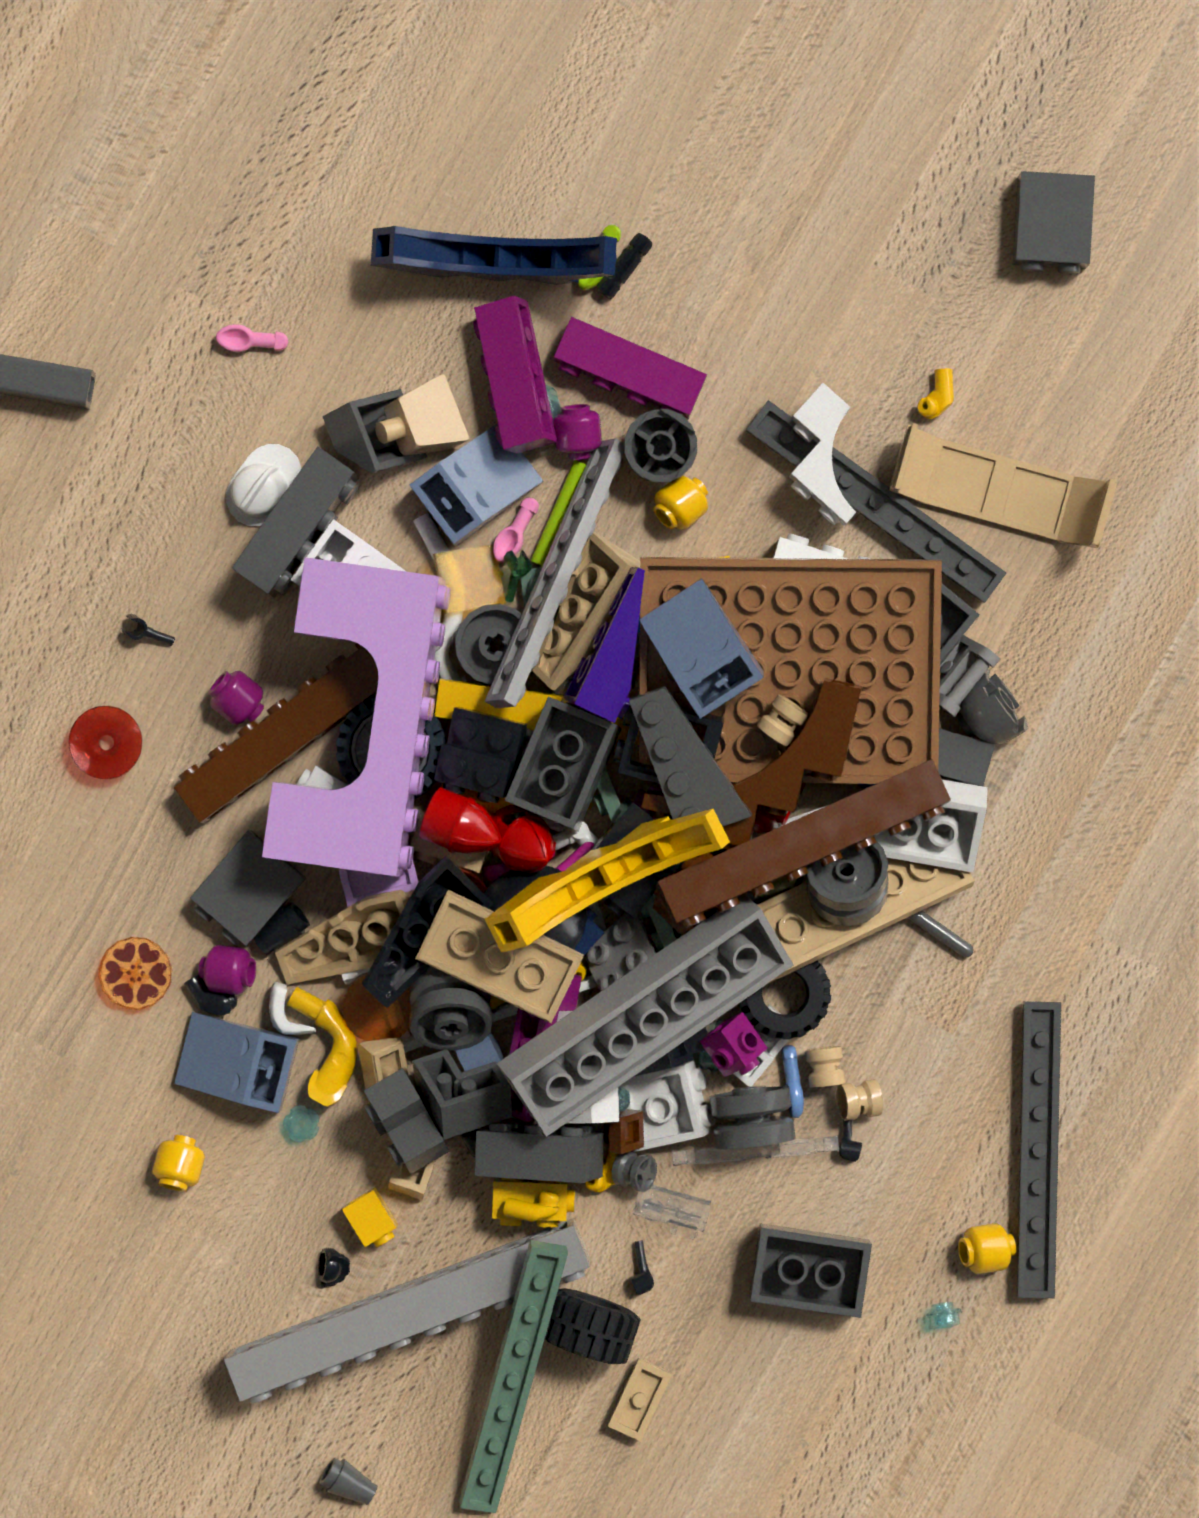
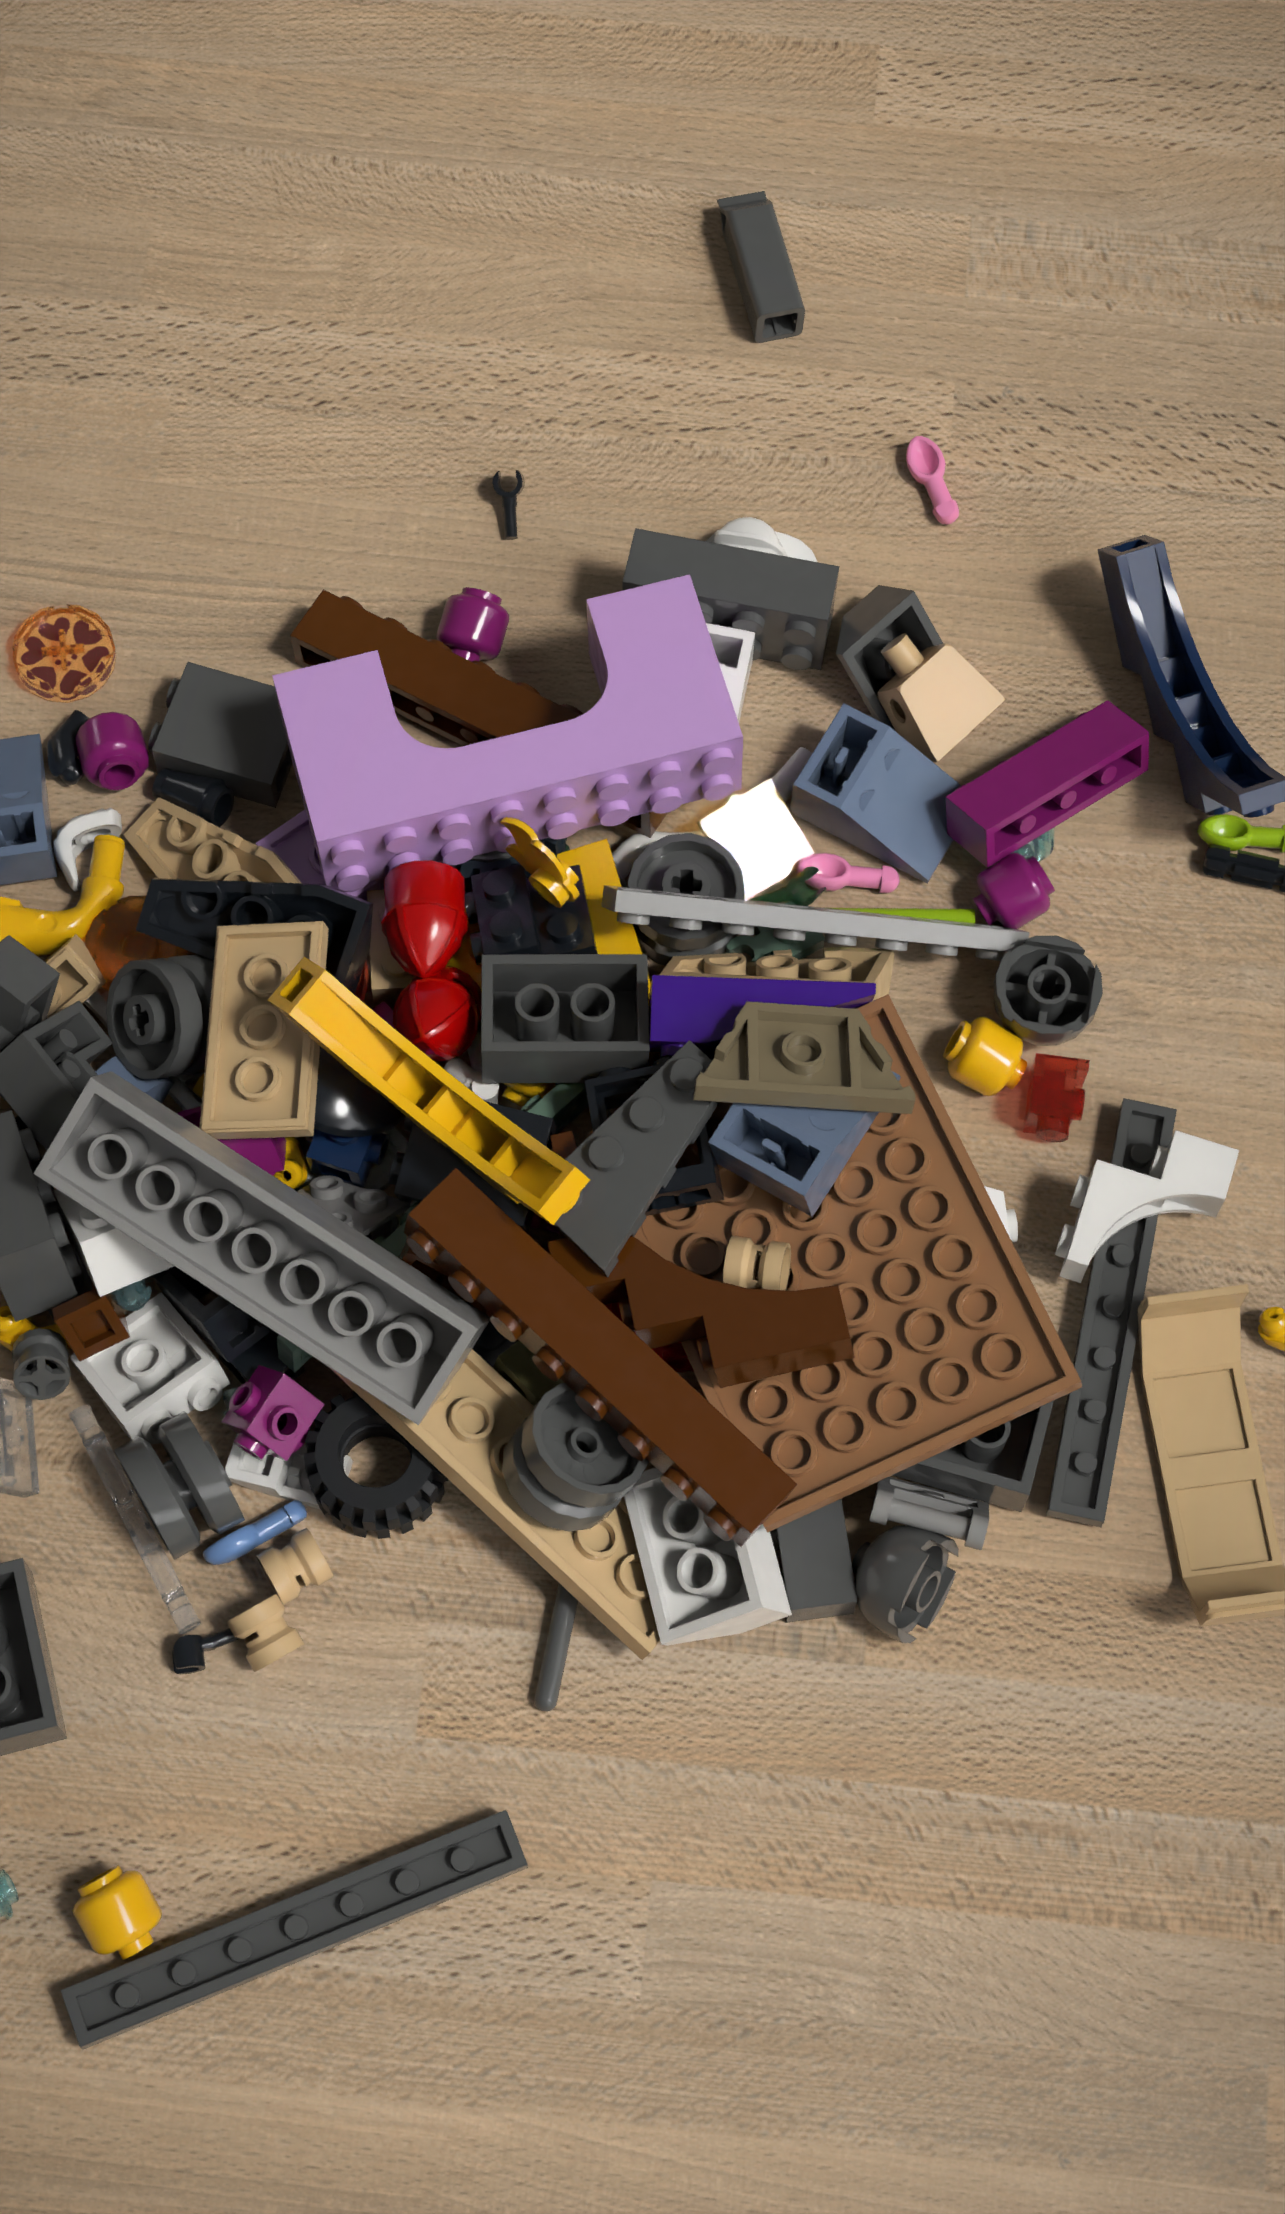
camera: 65 degrees right, 20 degrees down
clear red dish [68,706,143,779] -> none
magenta brick [554,317,707,419] -> none
none -> yellow plate [500,817,580,908]
none -> dark tan wing [693,1002,916,1114]
none -> clear red brick [1023,1053,1090,1142]

